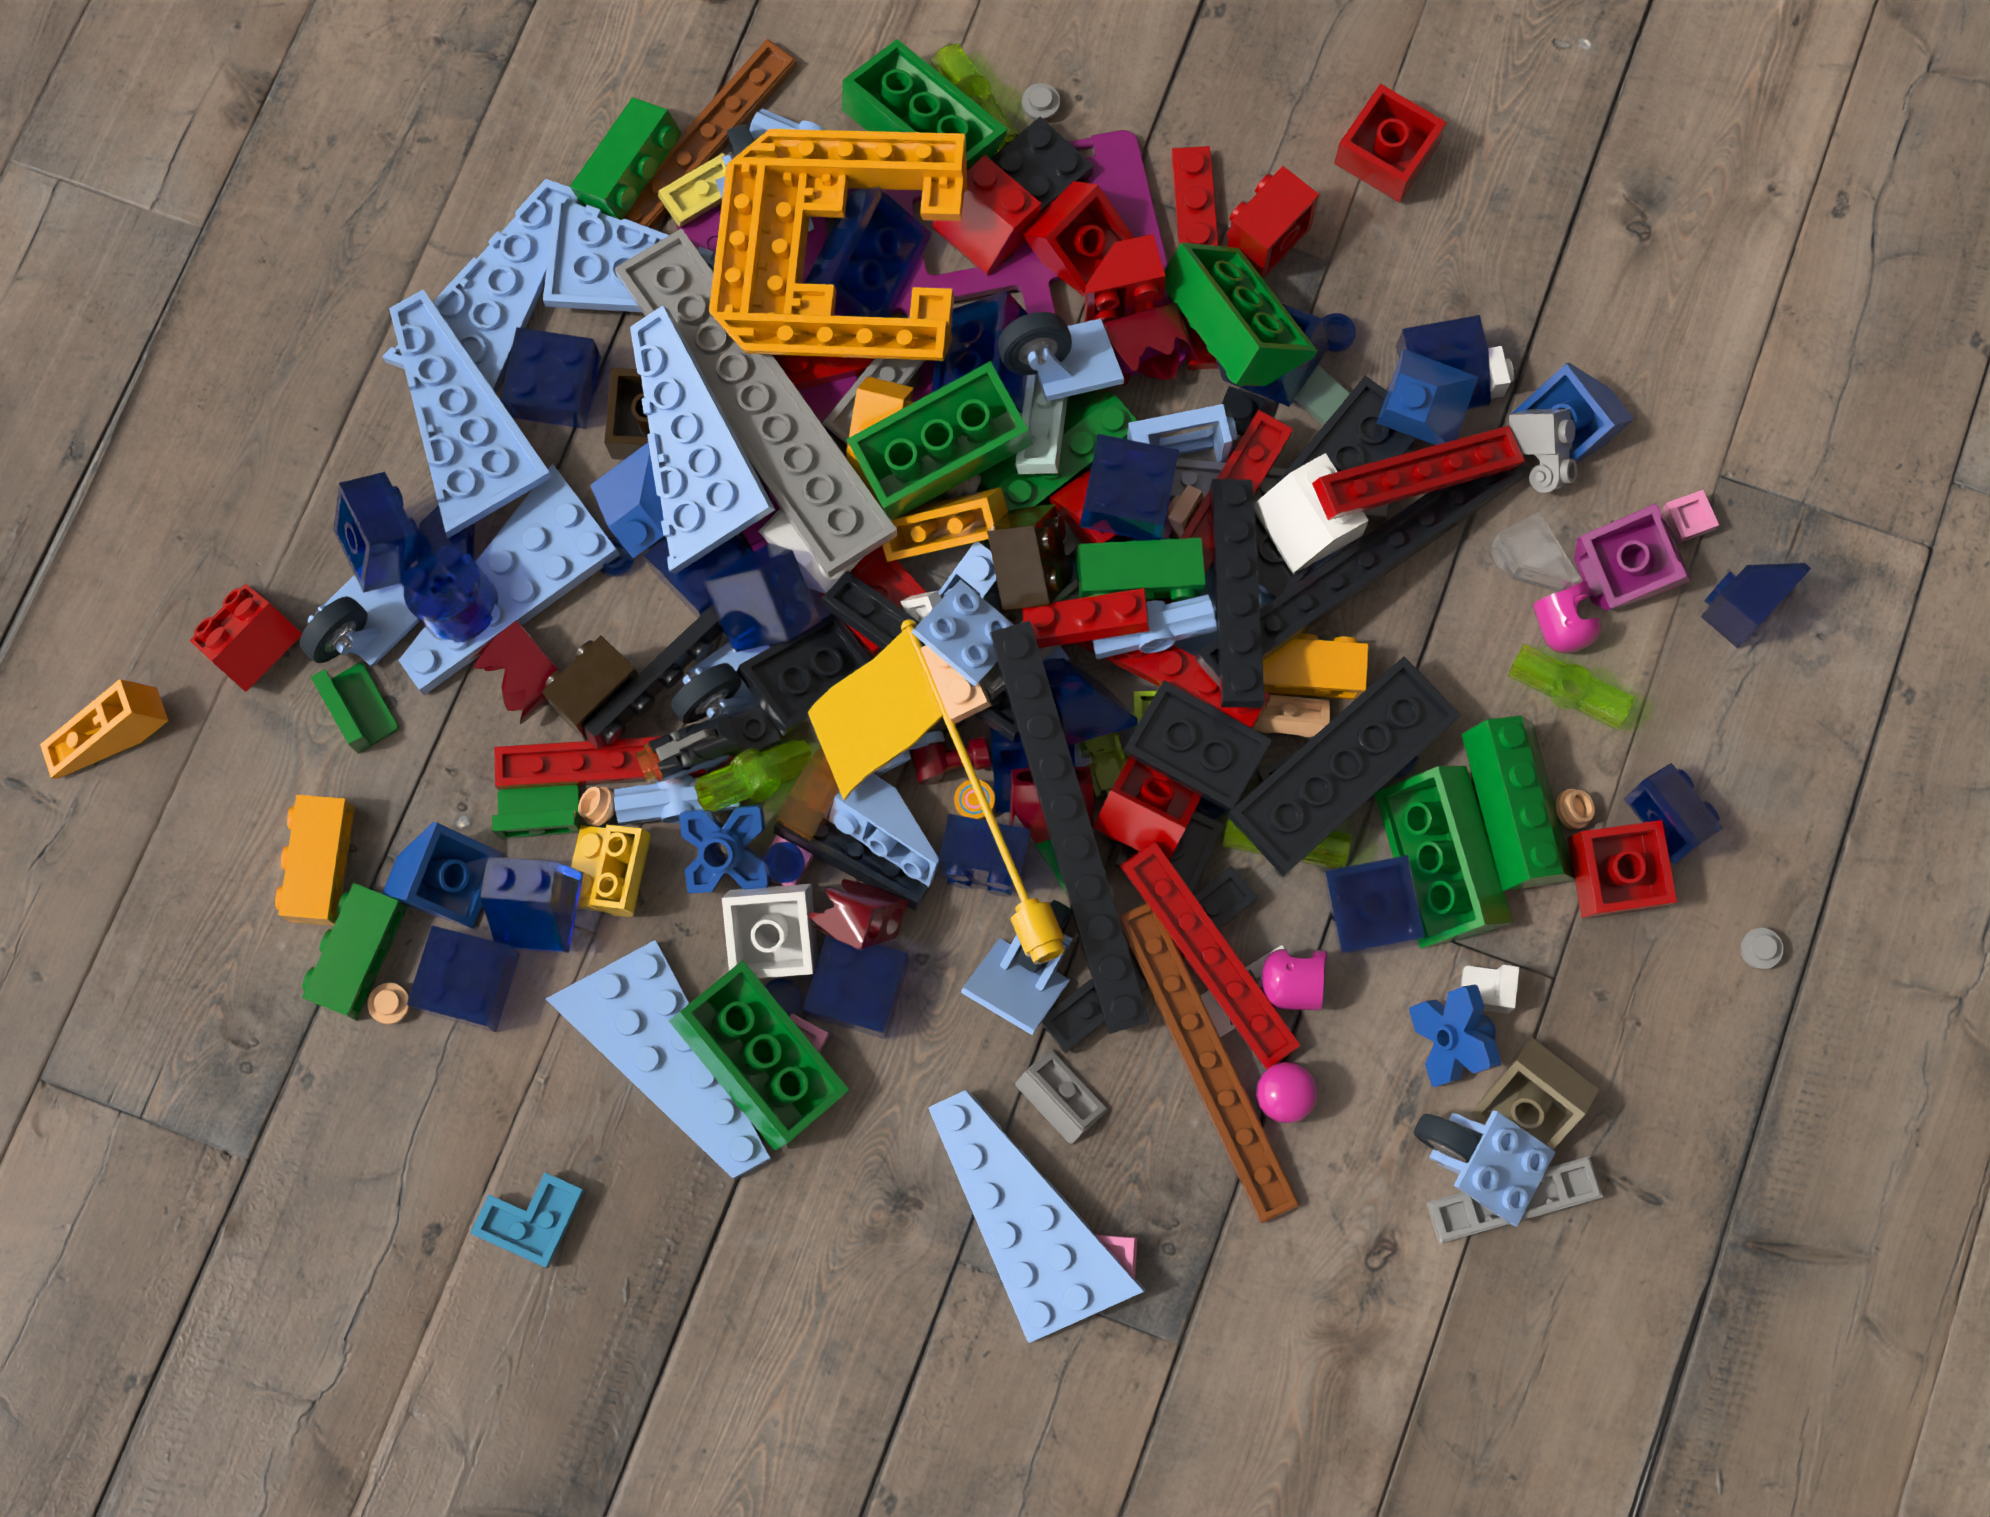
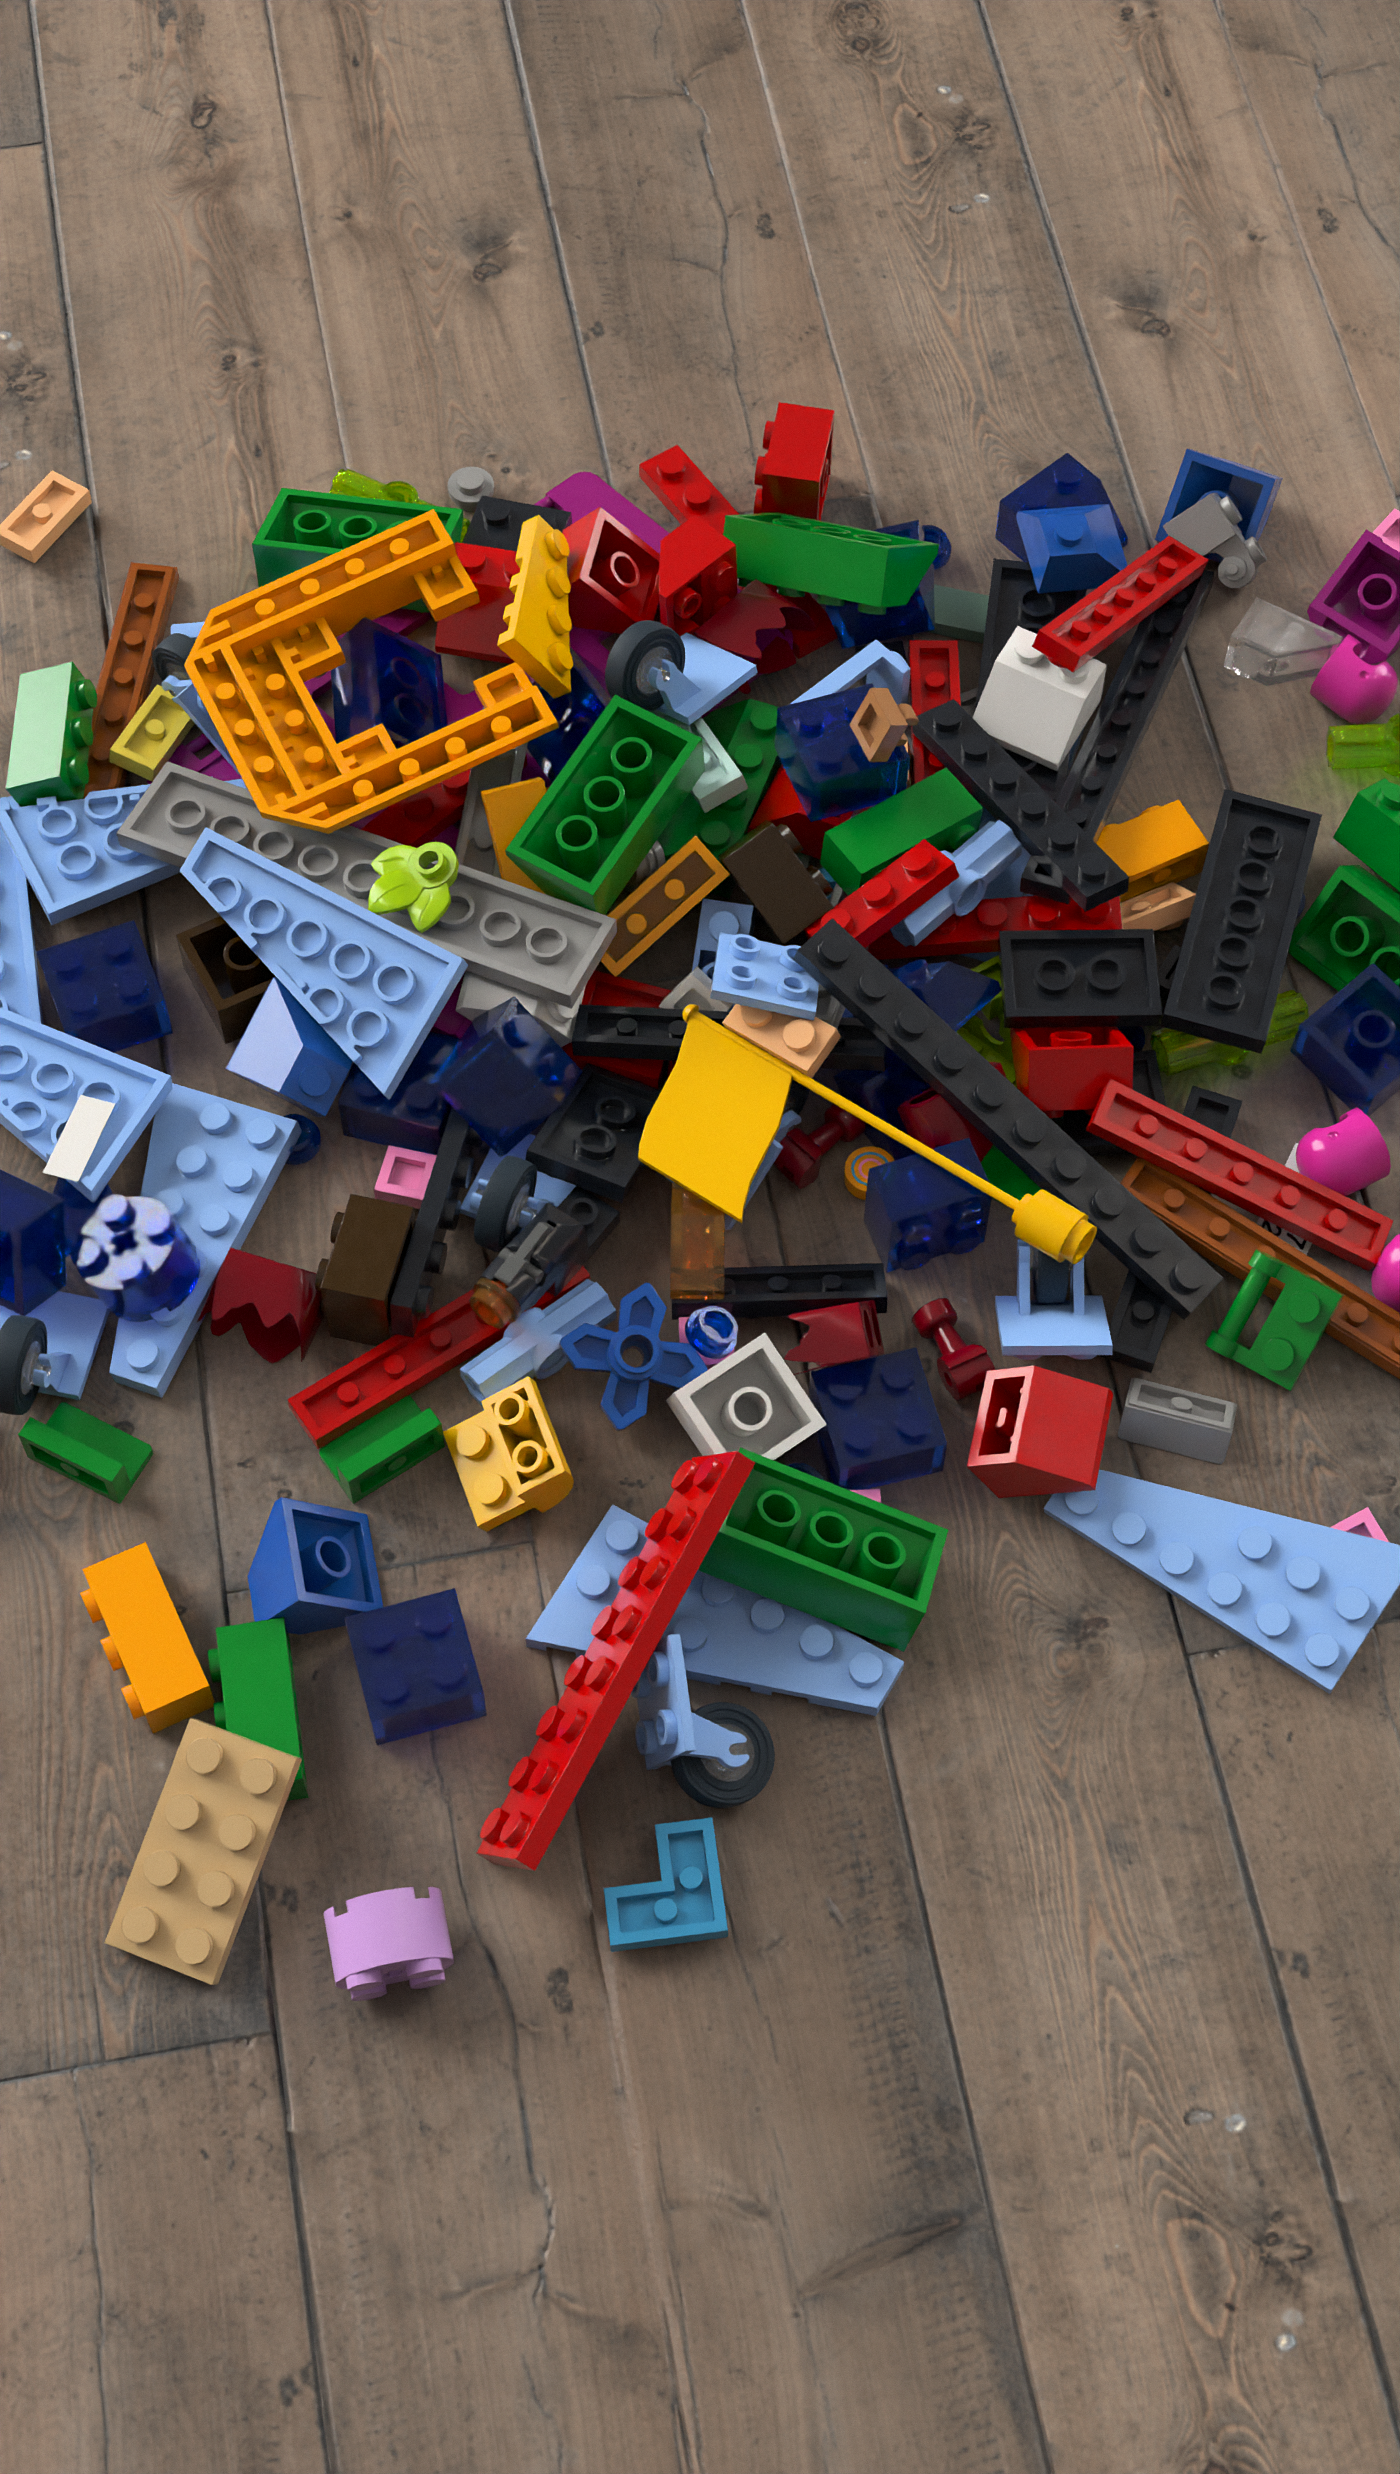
camera: 35 degrees left, 15 degrees down
light nougat plate [368,983,410,1025] -> none
clear blue slope [480,857,584,953] -> none
light nougat plate [578,787,615,827] -> none
clear neon green piece [694,739,815,812] -> none
light blue slope [828,773,940,887] -> none
red brick [1334,83,1447,203] -> none
white plate [1480,346,1514,399] -> none
none -> white sticker [43,1095,115,1182]
none -> tan plate [105,1718,302,1985]
none -> lavender brick [324,1887,454,2001]
none -> lime plate [368,842,459,933]
none -> bright pink plate [374,1145,437,1209]
none -> red plate [476,1451,755,1871]
none -> yellow wing [497,515,573,699]
none -> plate [631,1634,775,1808]
none -> medium nougat tile [849,688,919,762]
none -> dark red leg [912,1298,995,1401]
none -> red slope [966,1366,1114,1498]
none -> green plate [1205,1249,1344,1391]

